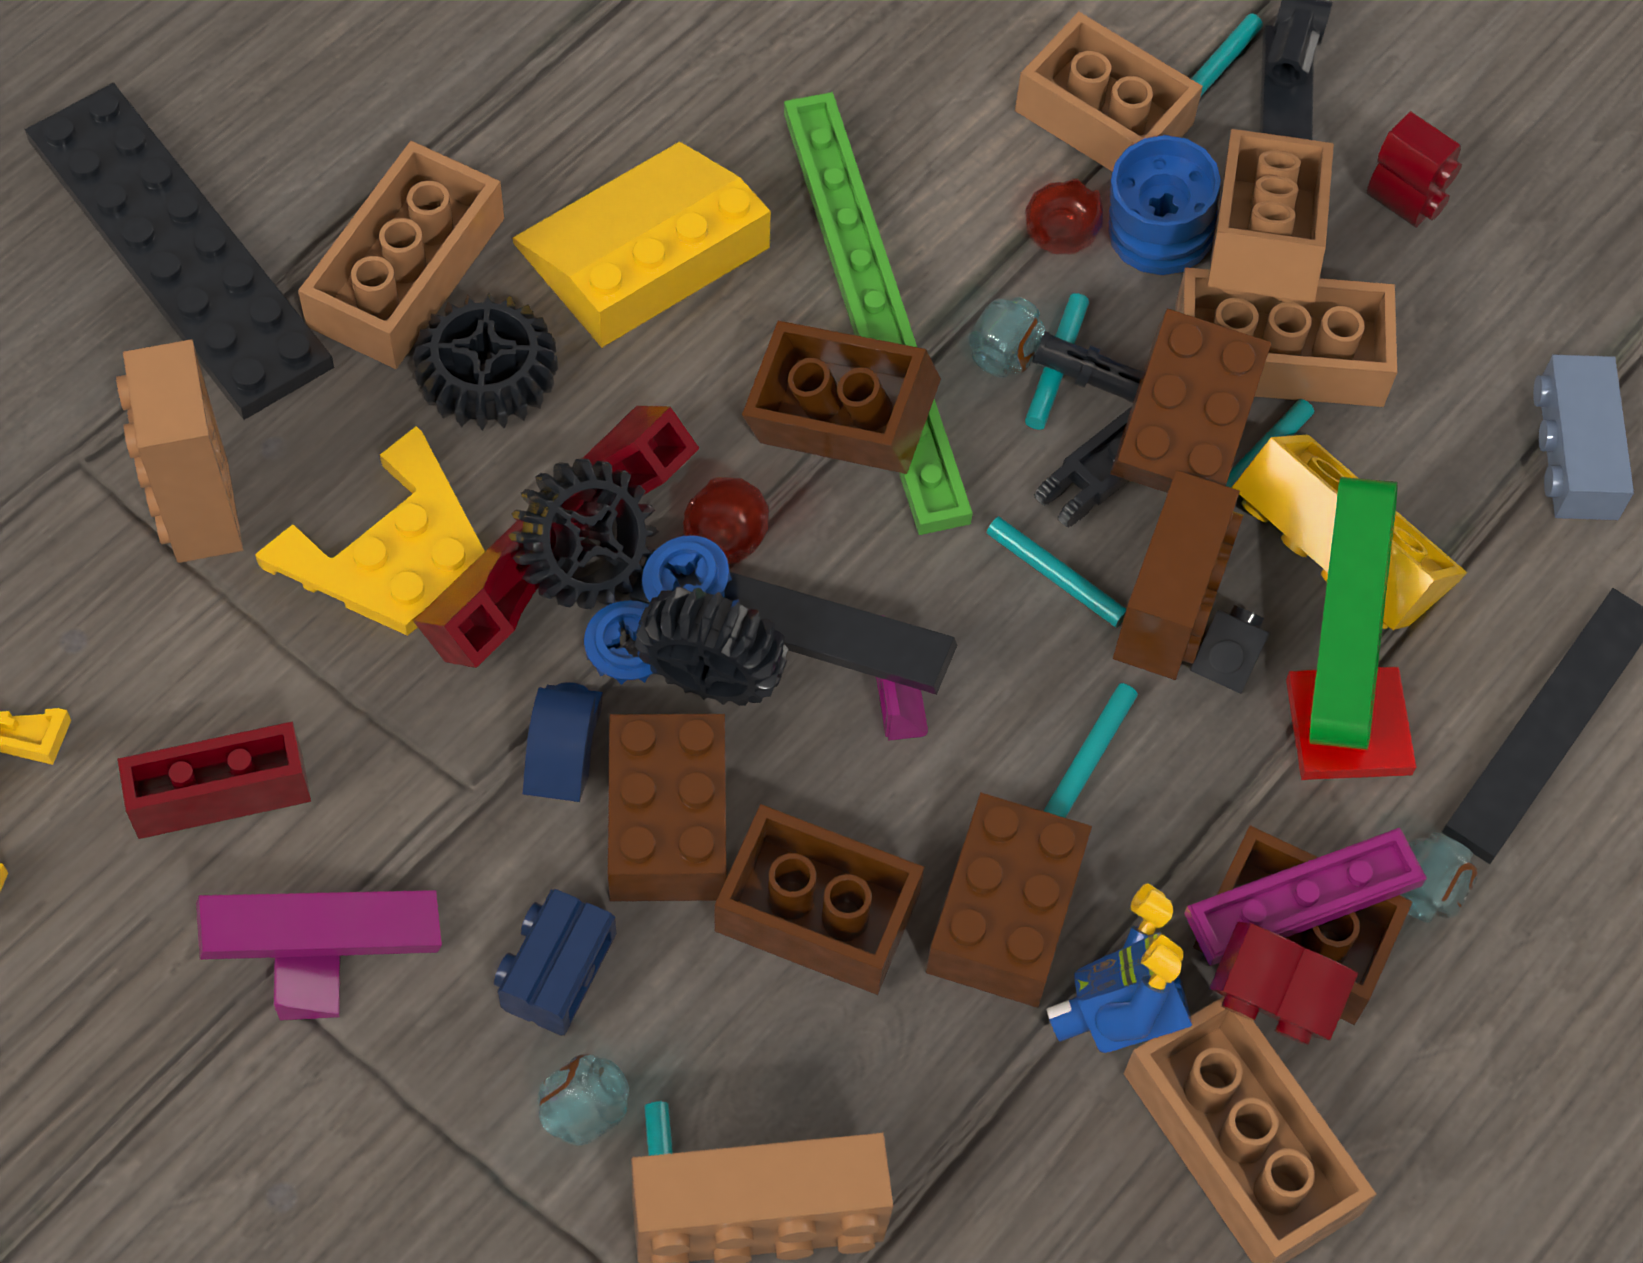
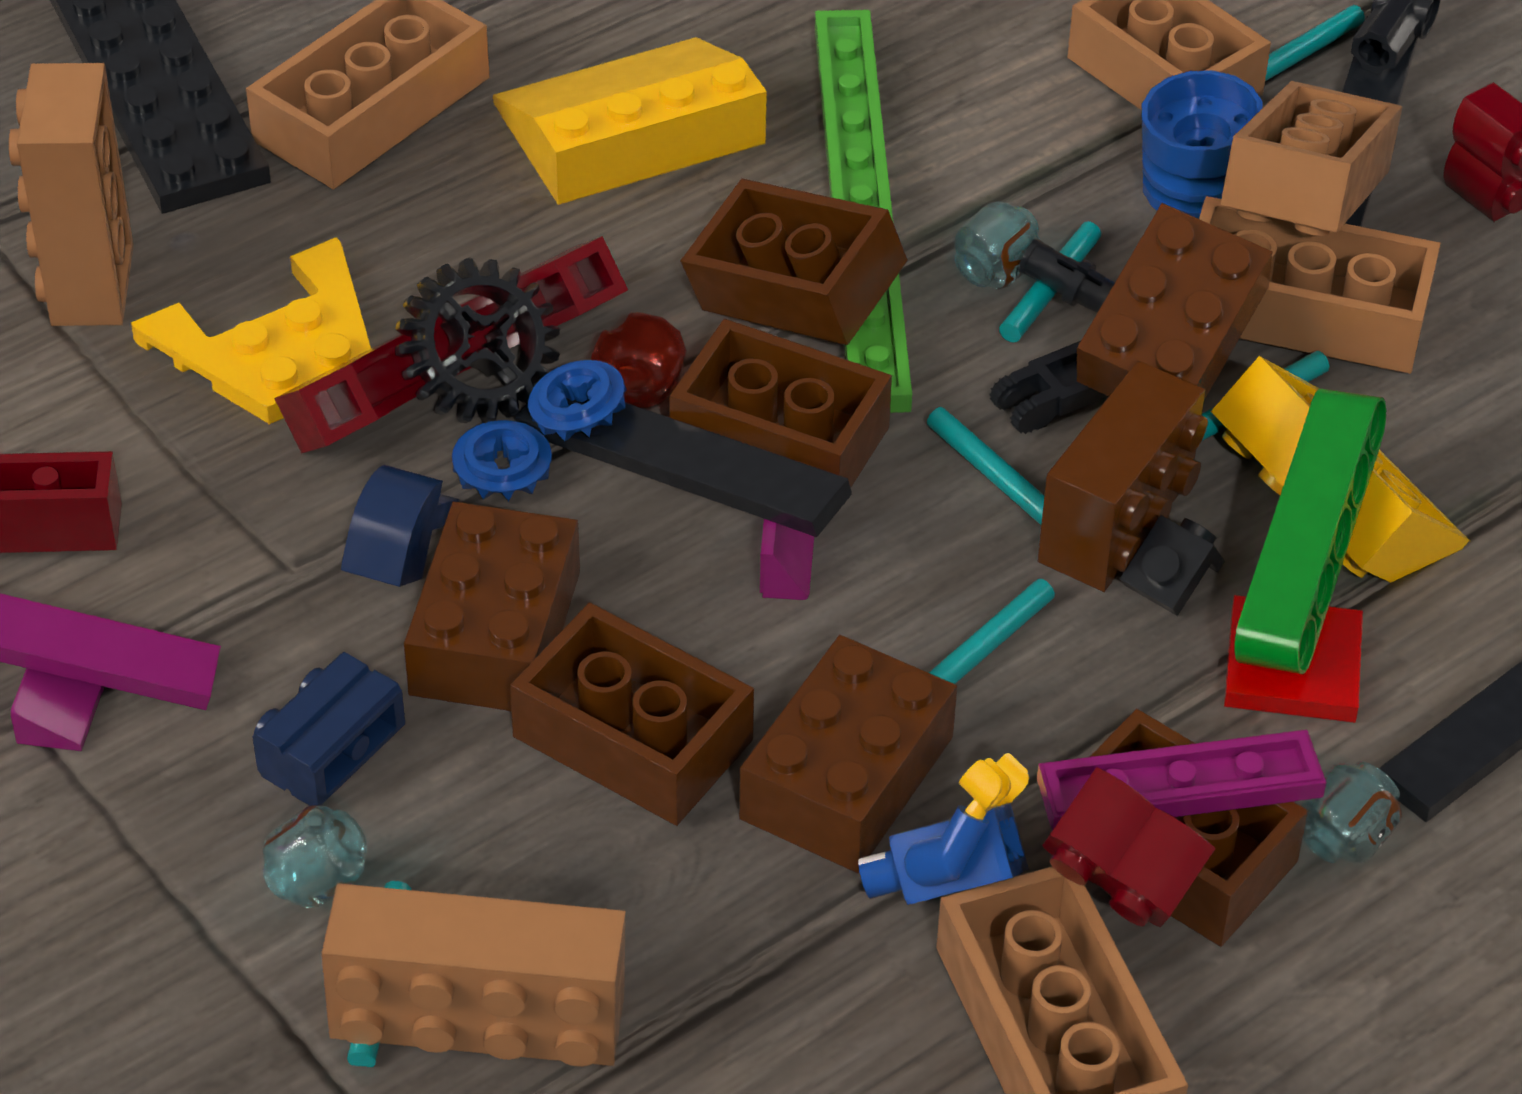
camera: 15 degrees right, 15 degrees down
black gear [413,293,558,431] -> none
black gear [634,587,788,706] -> none
clear red hair [1025,178,1103,255] -> none
none -> reddish brown brick [669,318,892,487]

